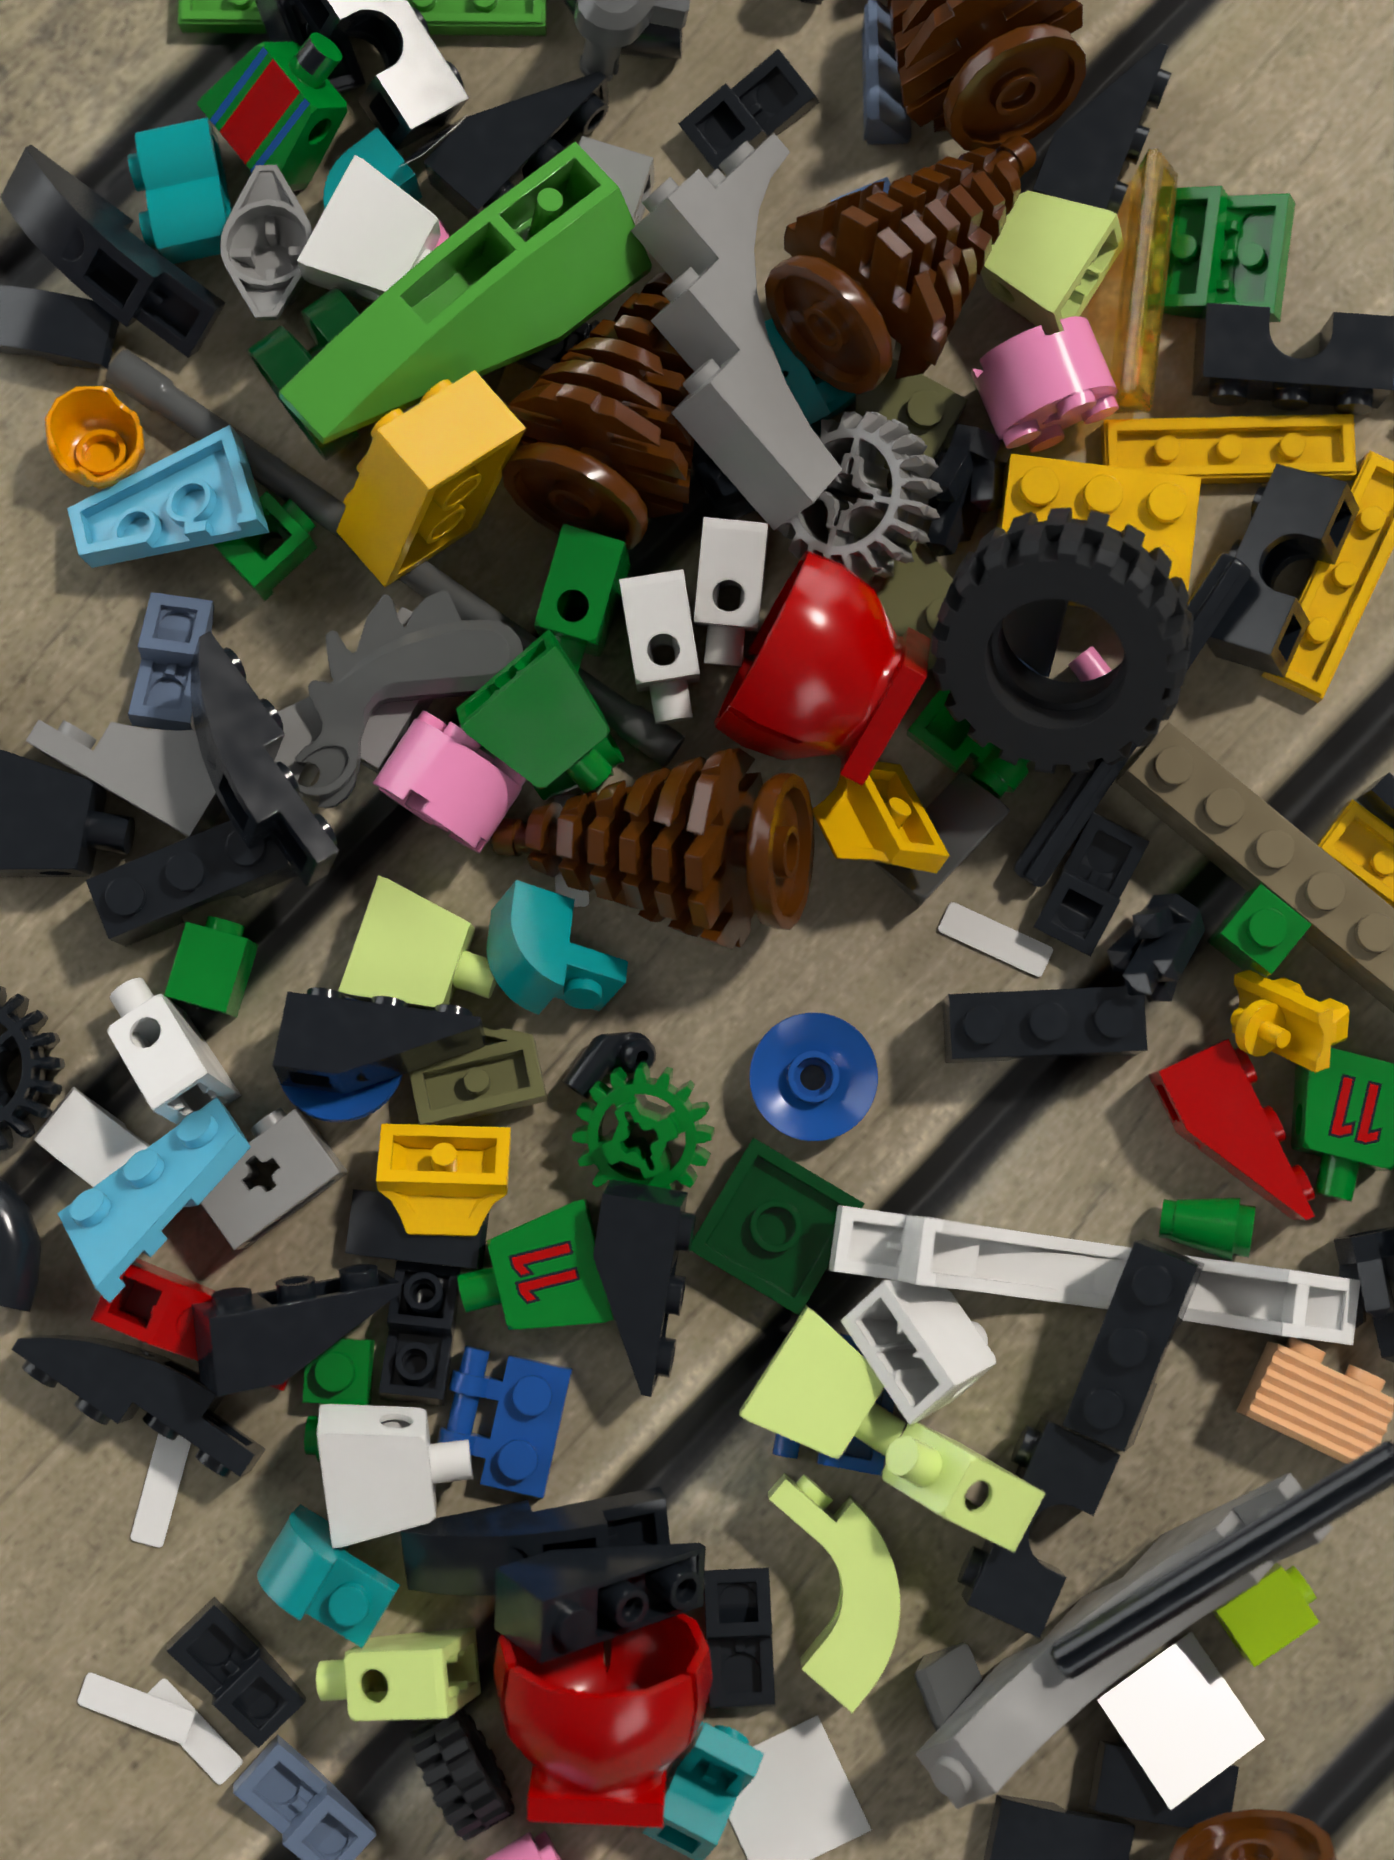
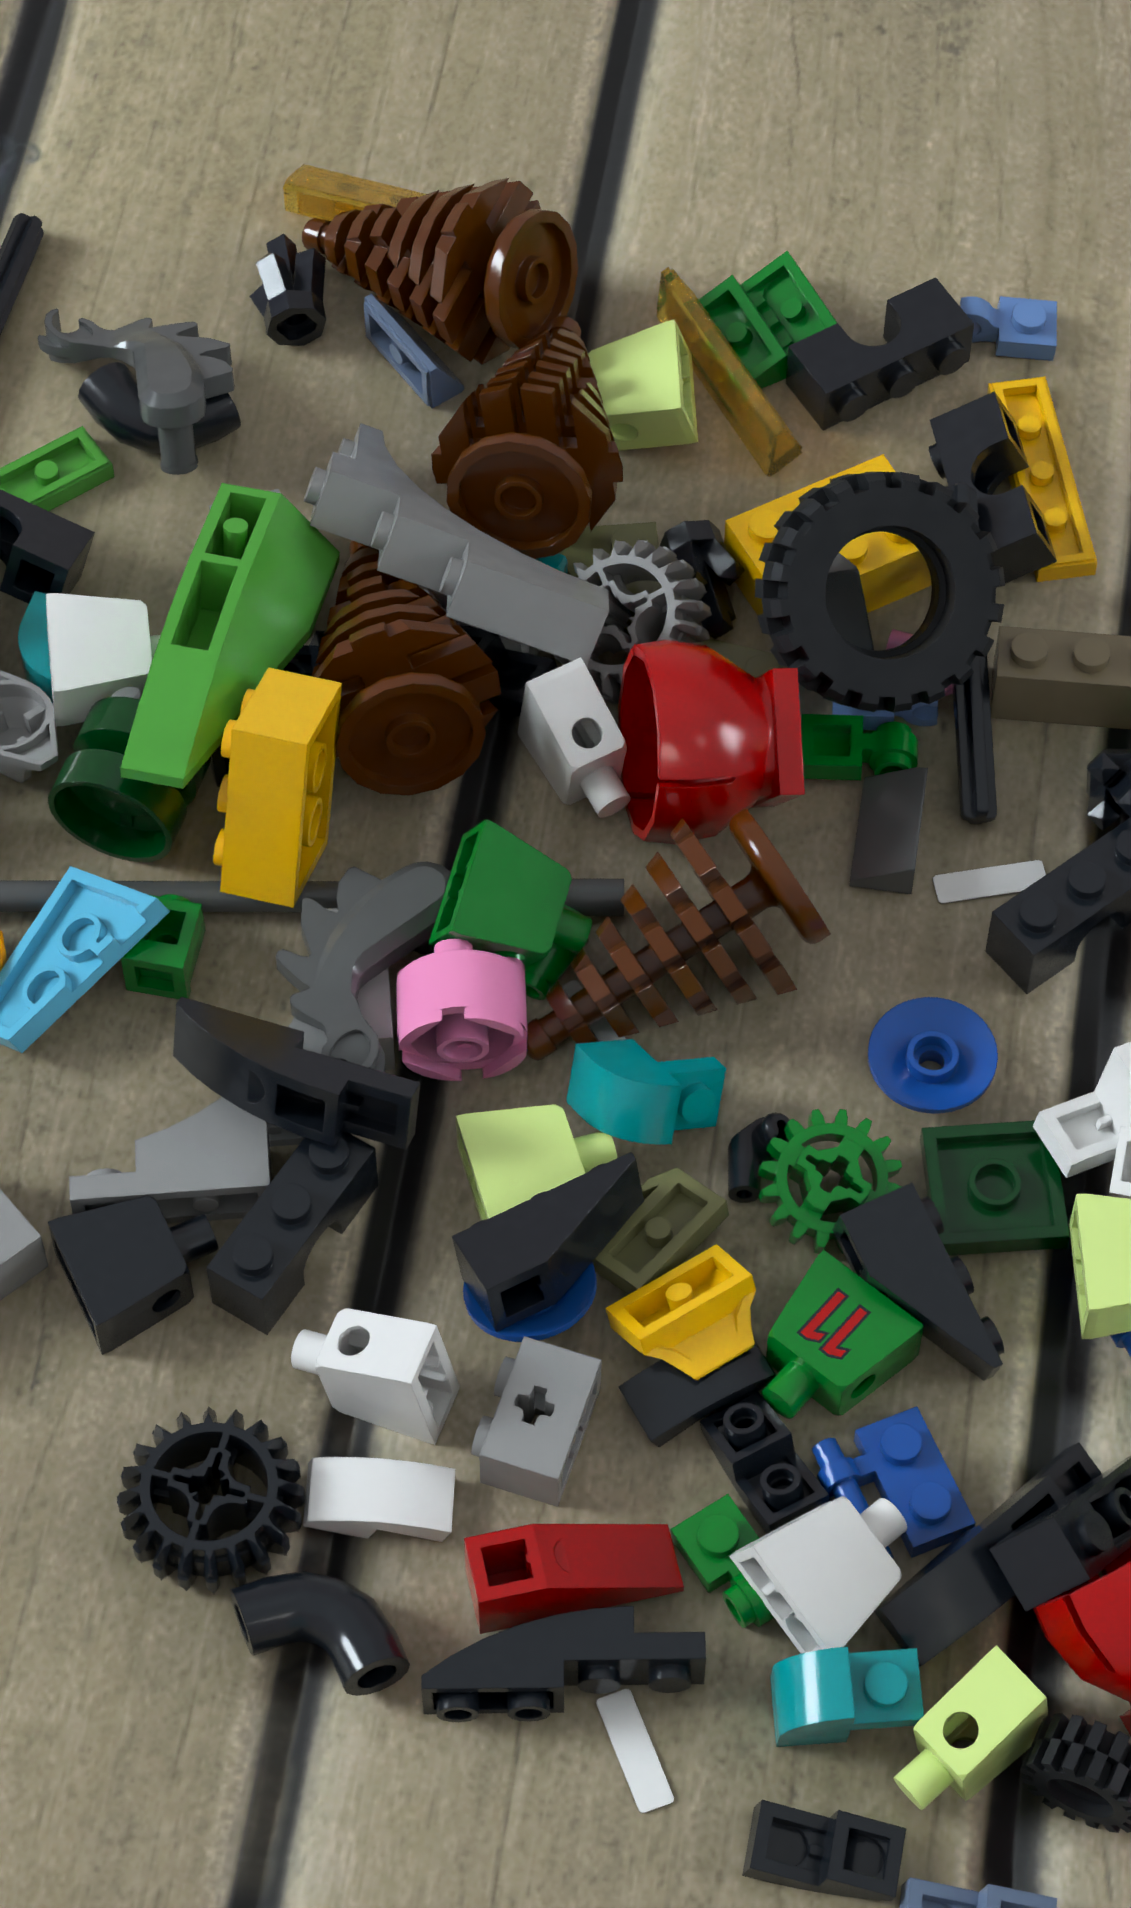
camera: 40 degrees left, 25 degrees down
medium azure wing [57,1097,251,1303] -> none
sand blue slope [128,592,214,731] -> none
green brick [164,916,259,1017] -> none
black slope [192,1264,401,1397] -> none
black sticker [399,116,467,167] -> none
black slope [424,71,609,220] -> none
green torso [534,523,631,672] -> none
white torso [619,569,700,724] -> none
black slope [678,48,819,172] -> none
yellow slope [813,761,950,874] -> none
bright pink brick [971,316,1119,453] -> none
black slope [1032,43,1171,214] -> none
black slope [1034,812,1150,957] -> none
yellow tile [1101,414,1357,484] -> none

